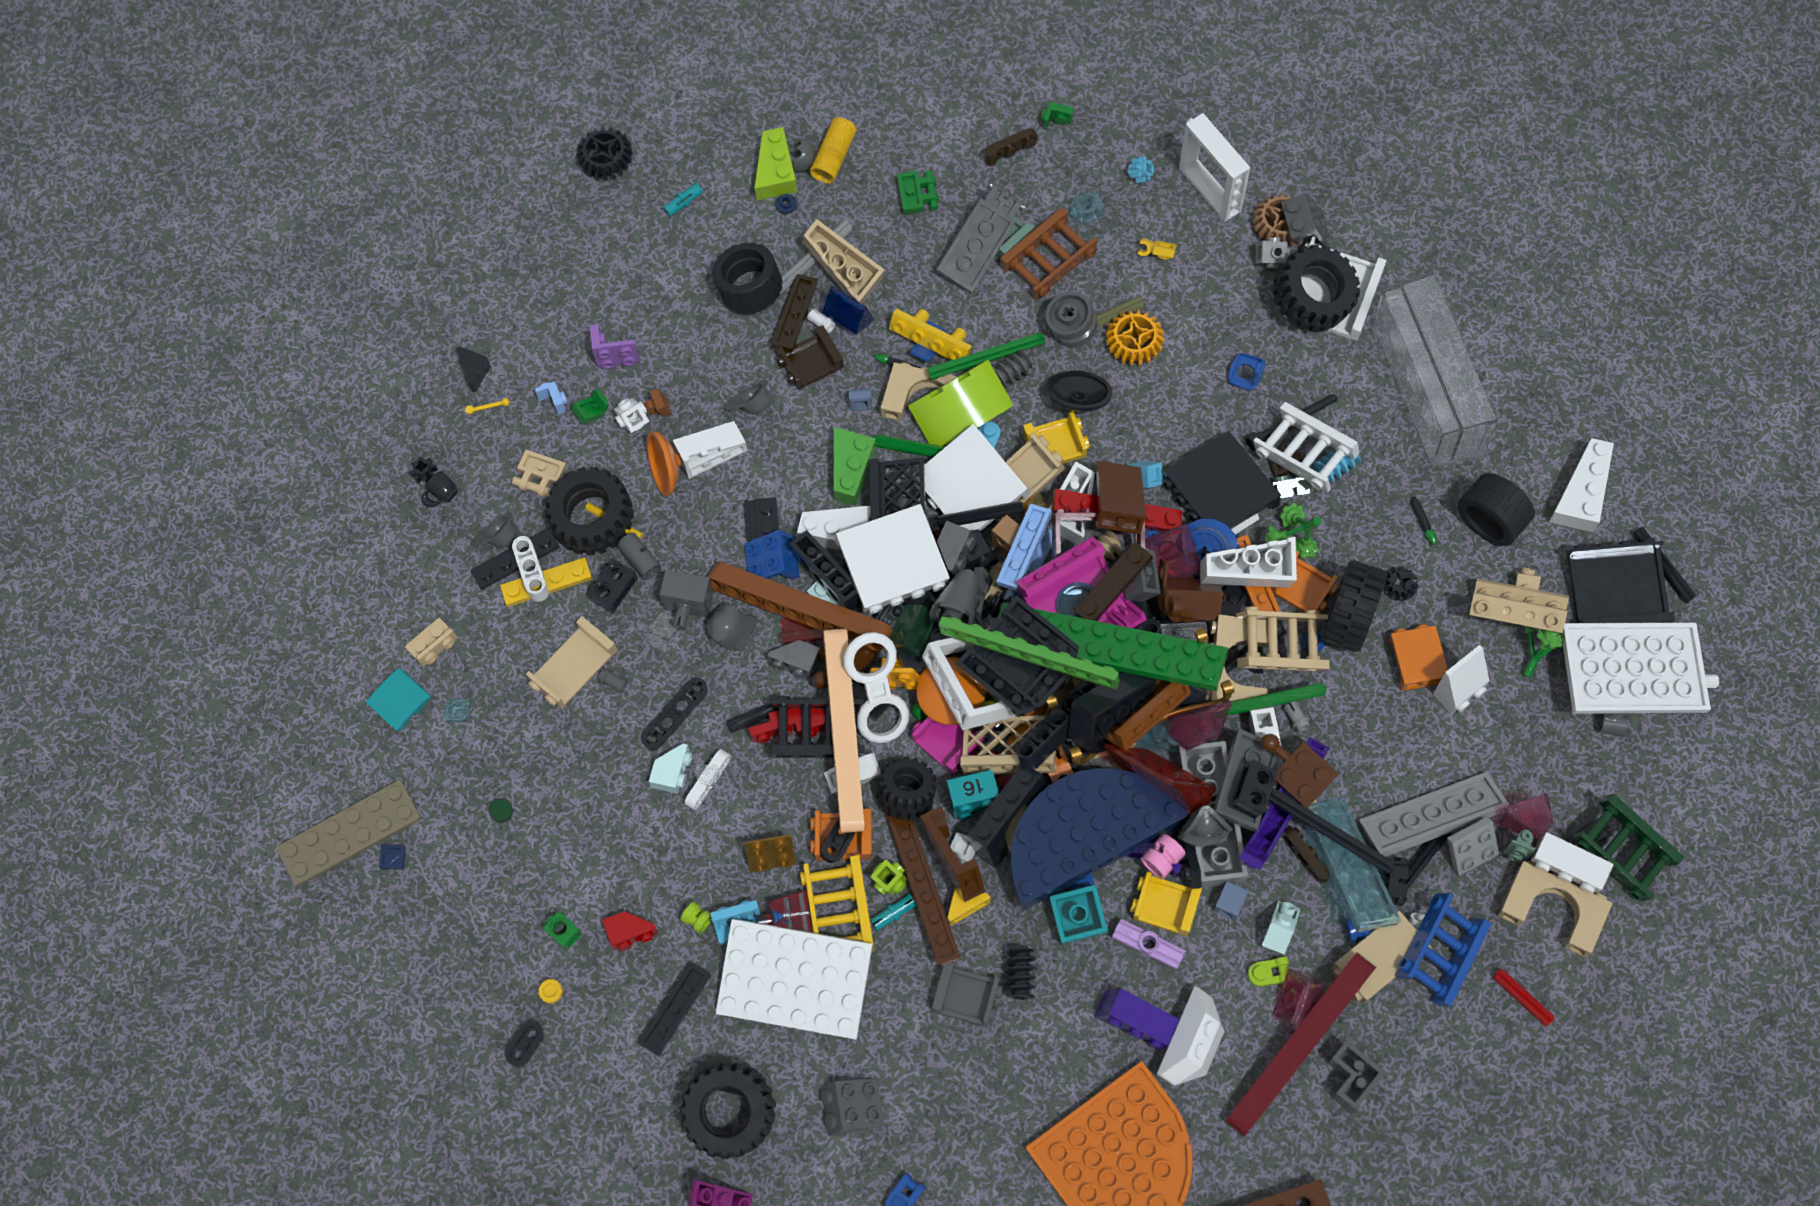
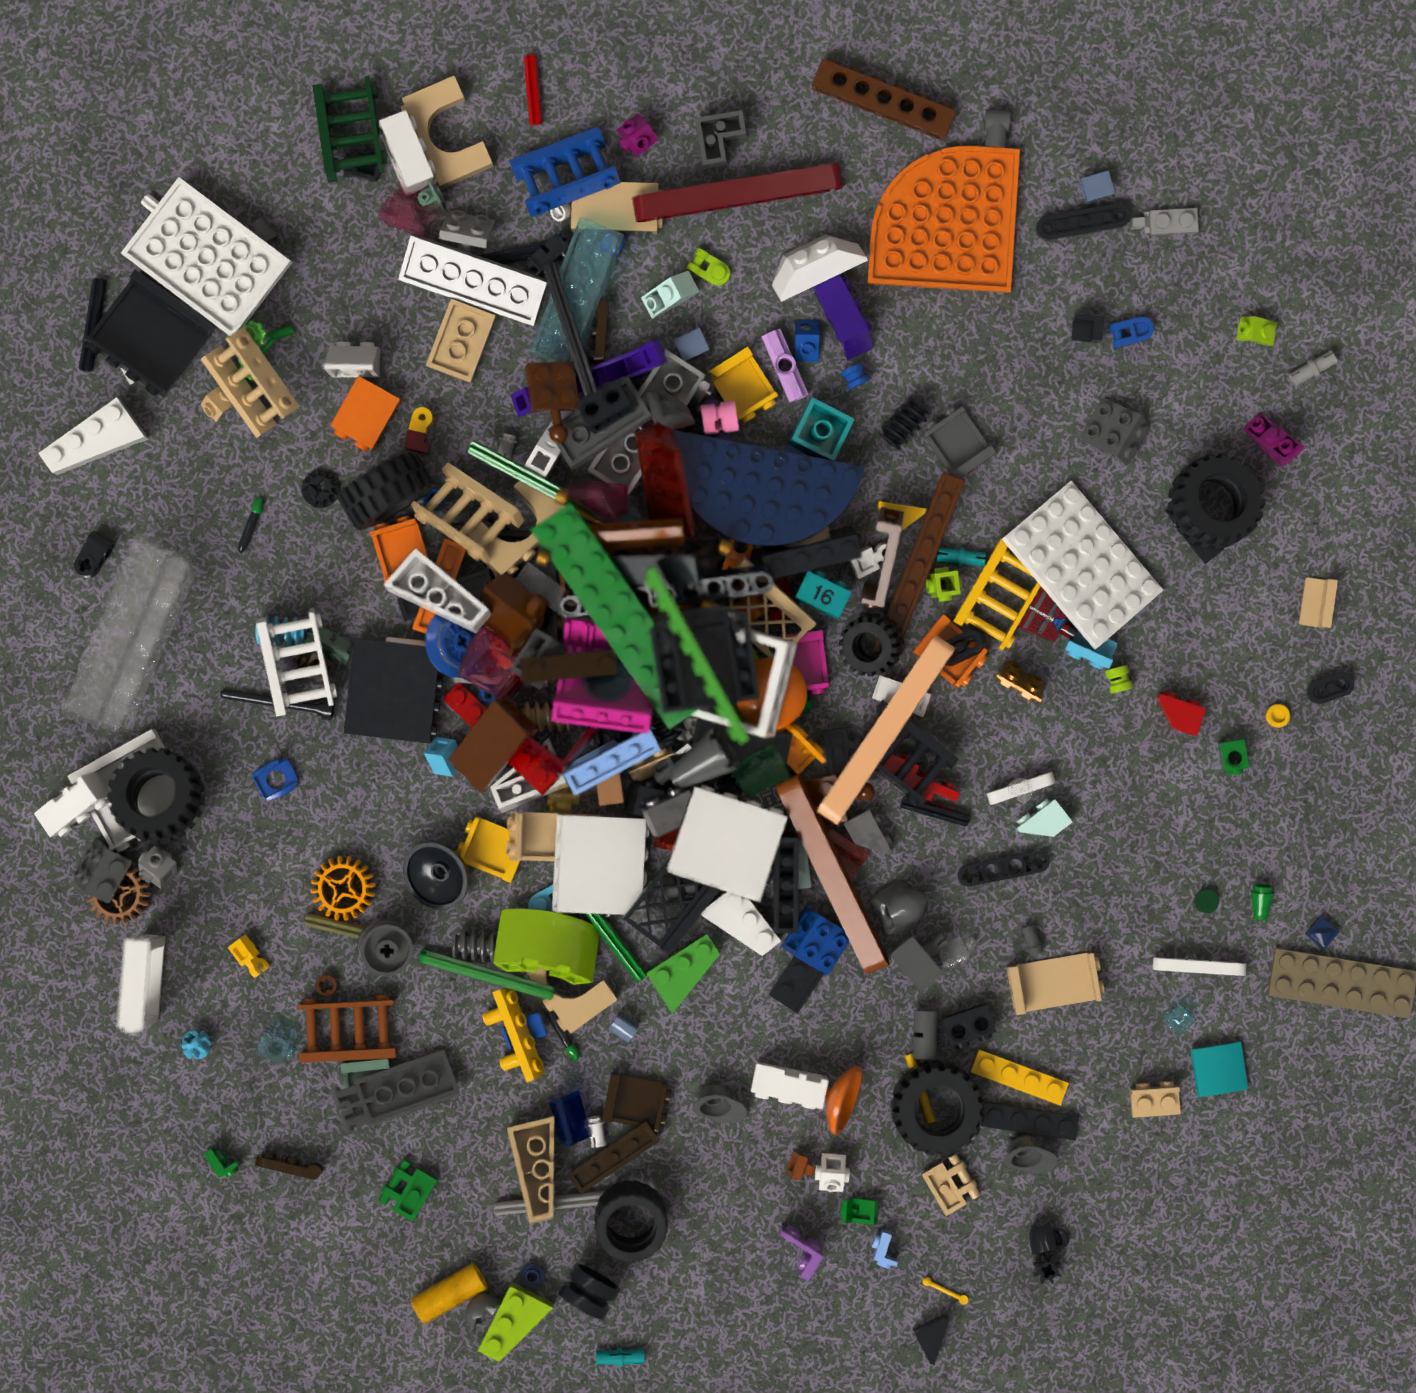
camera: 145 degrees left, 20 degrees up
white beam [512,536,549,602] -> none
black plate [638,962,711,1057] -> none
white bar [844,632,909,744] -> none
black axle [937,501,1024,529] -> none
bright green plant [1265,502,1321,559] -> none
clear pink slope [1273,969,1323,1030] -> none
black tyre [1457,473,1535,546] -> none
none -> white wedge [34,771,112,837]
none -> black piece [74,531,115,578]
none -> reddish brown bush [315,974,338,996]
none -> leg [404,407,434,455]
none -> tan plate [426,299,496,383]
none -> black wheel [558,1263,621,1320]
none -> magenta brick [616,113,658,157]
none -> blue bracket [794,320,819,362]
none -> blue wheel [841,362,870,390]
none -> black panel [1071,314,1104,343]
none -> white beam [1153,957,1246,976]
none -> green cone [1251,884,1275,920]
none -> tan panel [1299,578,1338,629]

